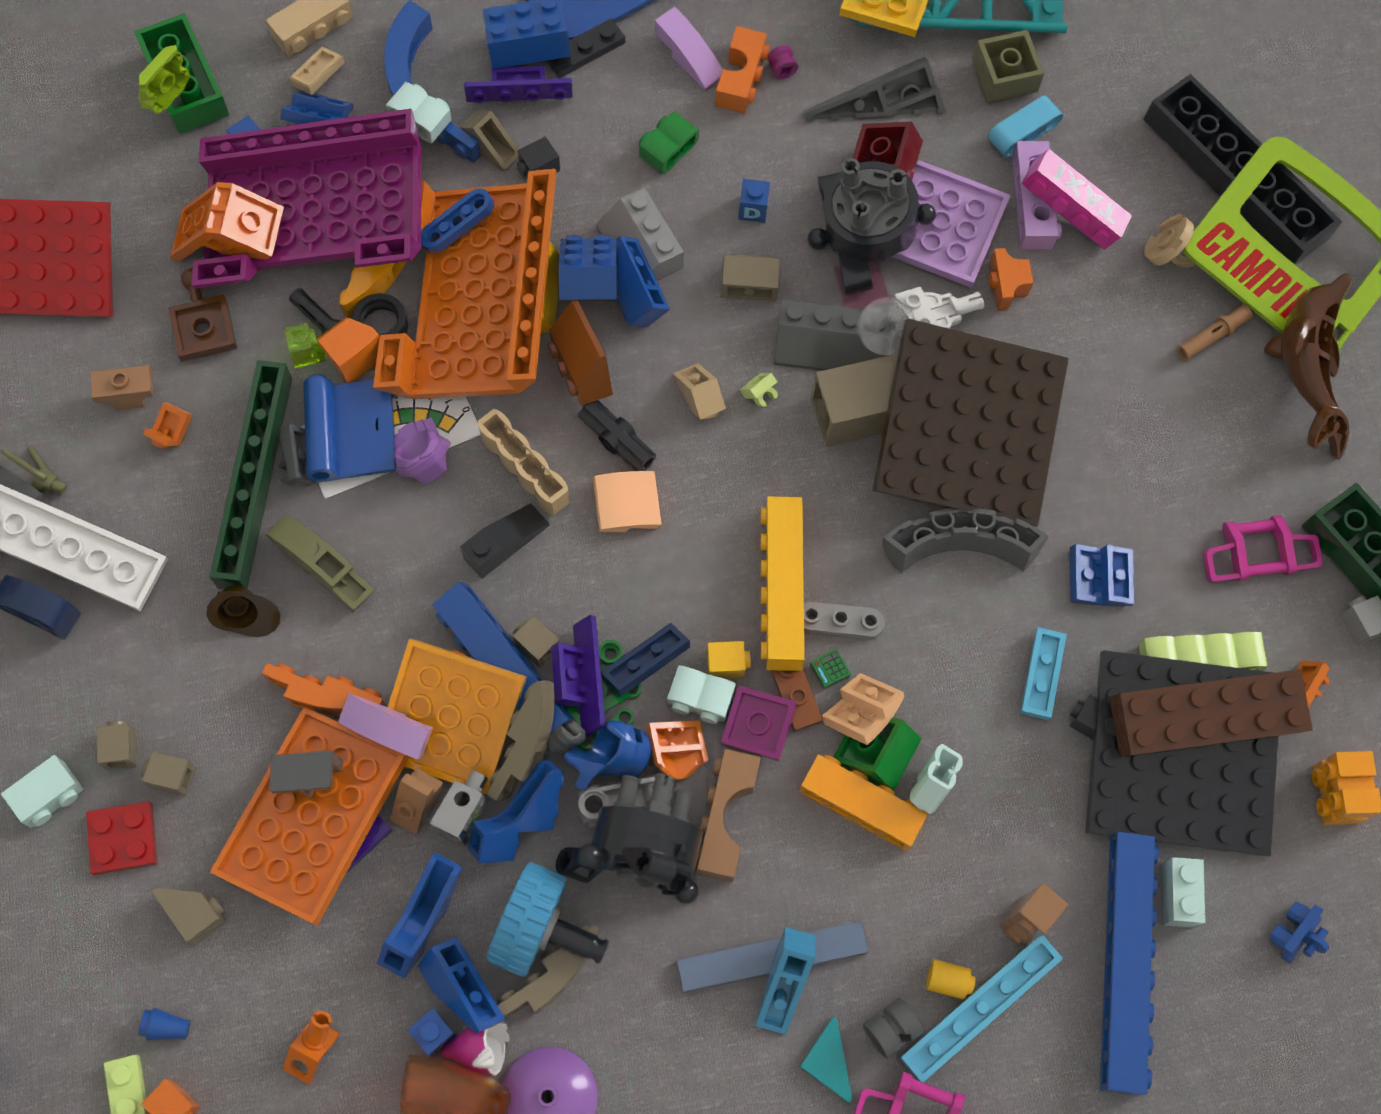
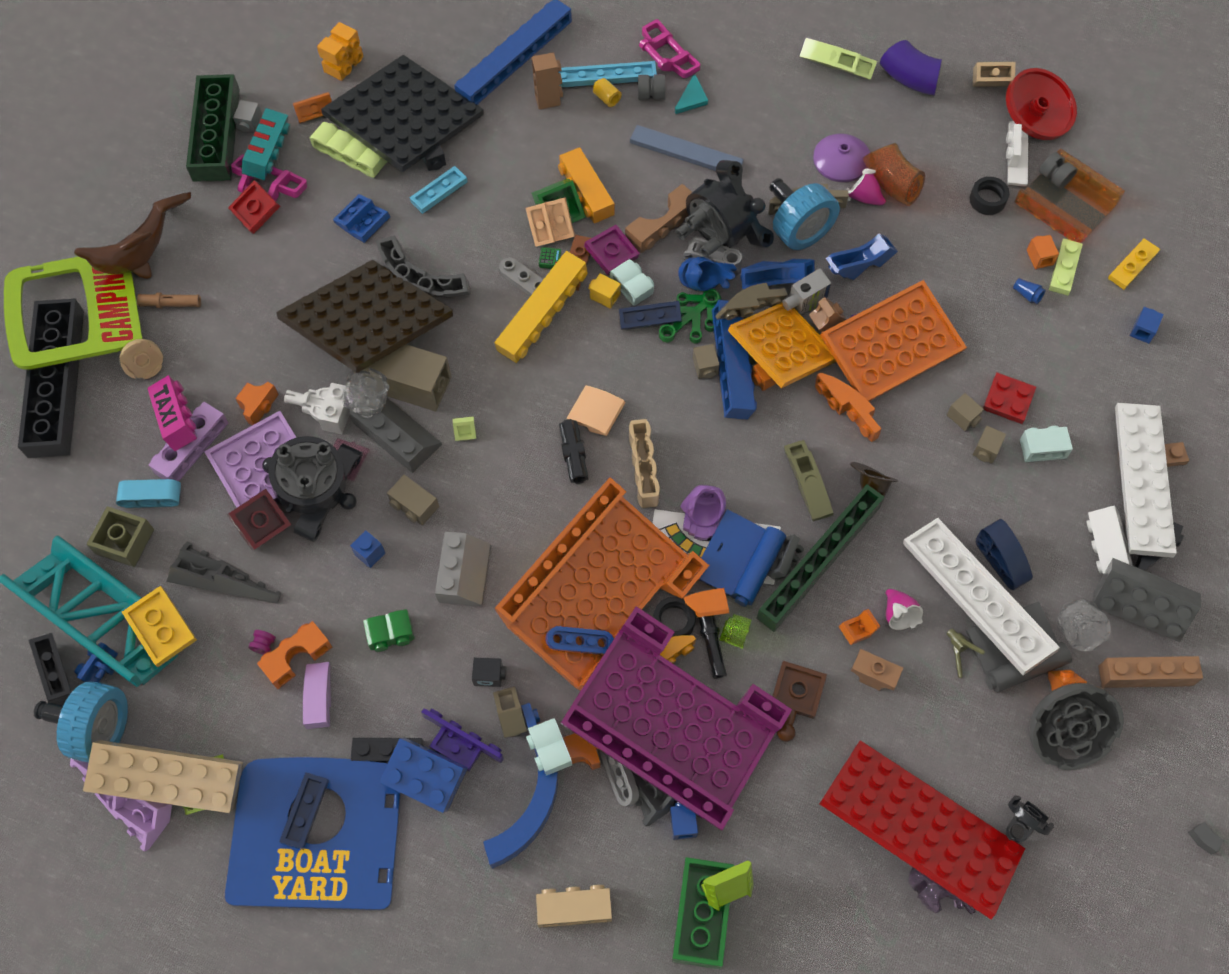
camera: 140 degrees left, 5 degrees down
dark tan slope [151,887,226,946] -> none
orange bracket [170,182,284,262] -> none
dark grey panel [269,751,343,797] -> none
blue slope [280,91,353,124] -> none
orange bracket [283,1011,339,1085] -> none
tan plate [289,47,344,95] -> none
lavender slope [338,693,433,760] -> none
blue brick [408,1008,457,1058] -> none
blue slope [417,937,505,1034] -> none
black slope [460,503,550,579] -> none
dark orange slope [548,300,613,406] -> none
dark grey arm [548,719,586,754] -> none
dark purple bracket [551,615,605,736] -> none
blue brick [558,235,617,300] -> none
blue slope [616,236,670,327] -> none
orange slope [646,720,708,780] -> none
tan slope [673,363,726,420] -> none
dark azure slope [755,927,815,1035] -> none
light aqua brick [910,744,963,814] -> none
reddish brown brick [1110,669,1313,758] -> none
light aqua brick [1161,857,1205,928] -> none
blue hips [1270,902,1330,963] -> none
none -> red tile [228,180,281,234]
none -> teal brick [242,108,290,180]
none -> hat [885,589,923,630]

